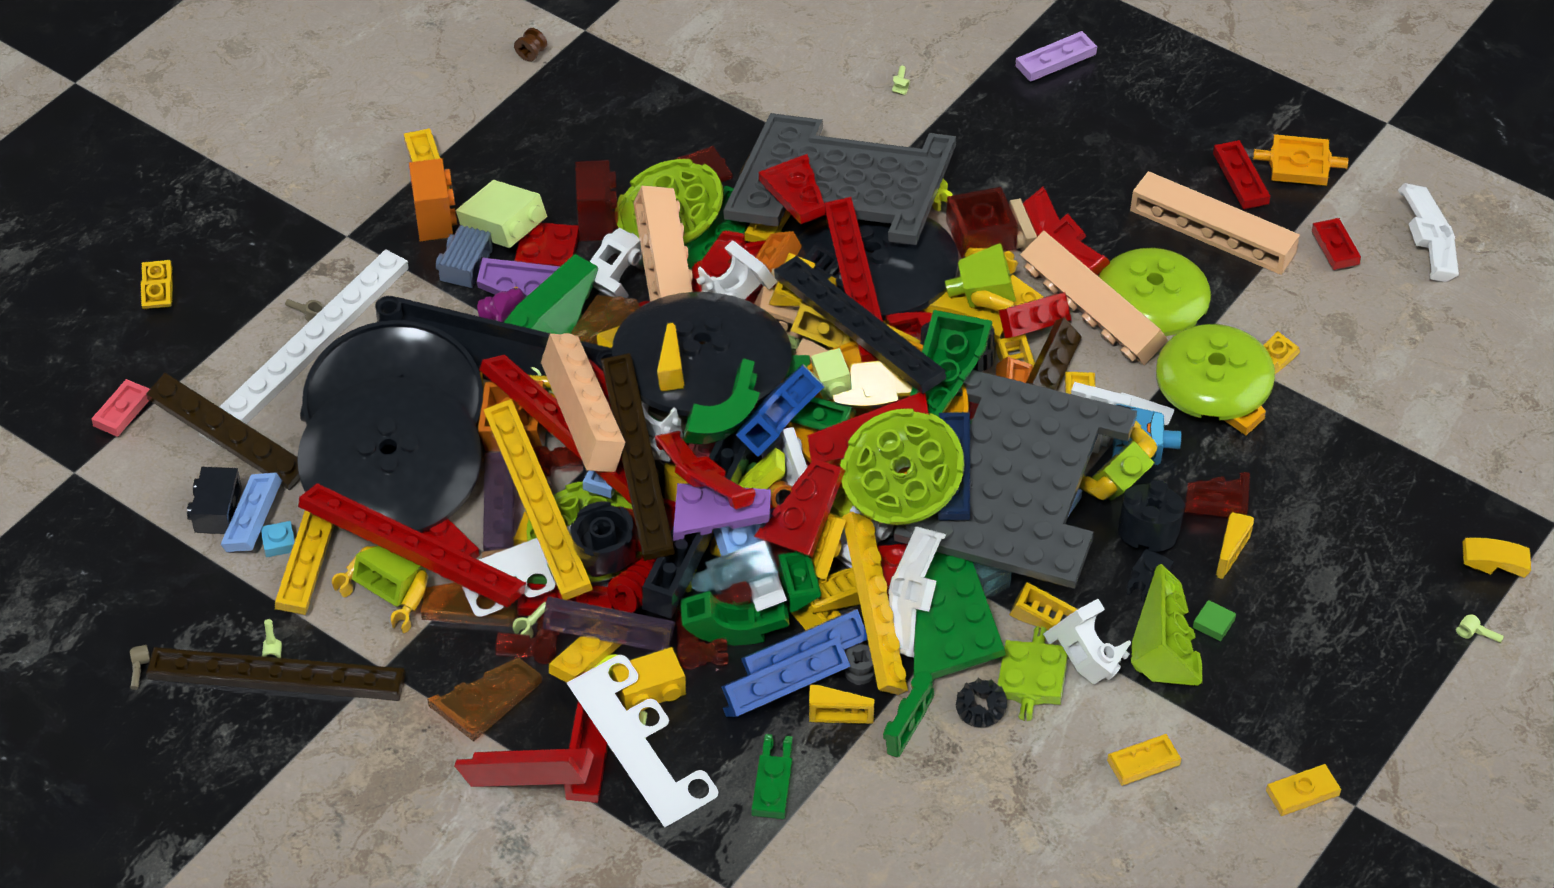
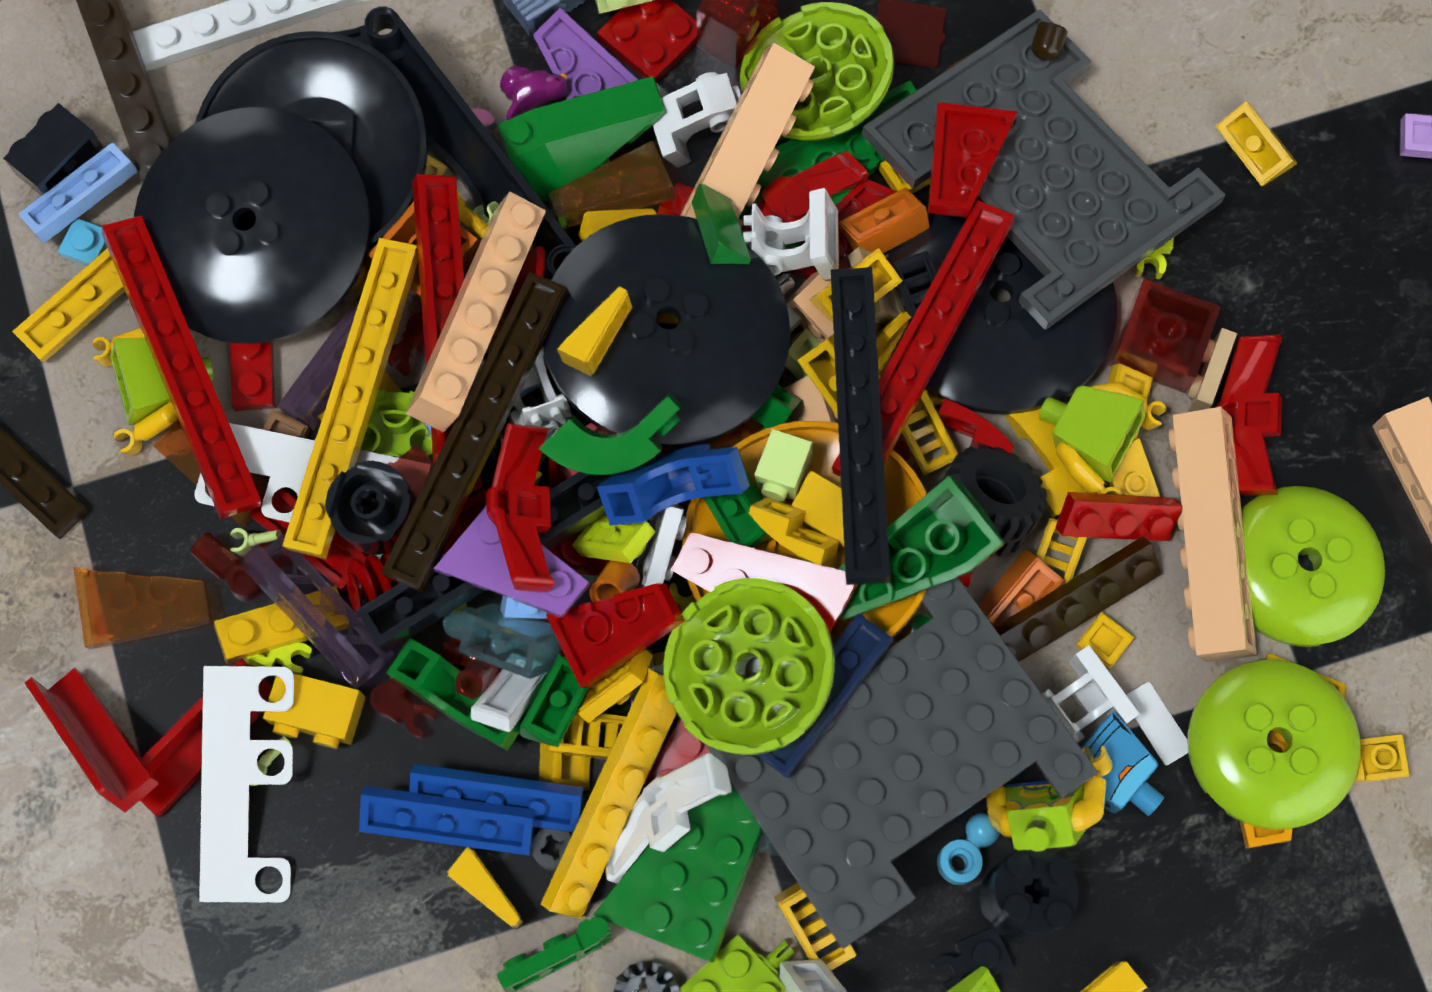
camera: 35 degrees right, 25 degrees up
green hinge [752,734,793,819] -> none
yellowish green hand [892,65,910,95] -> none
clear red wing [1185,472,1250,518] -> none
none -> green slope [692,184,751,264]
none -> medium azure plate [937,813,999,885]
none -> dark brown piece [1031,22,1068,61]
none -> yellow slope [1215,101,1297,186]

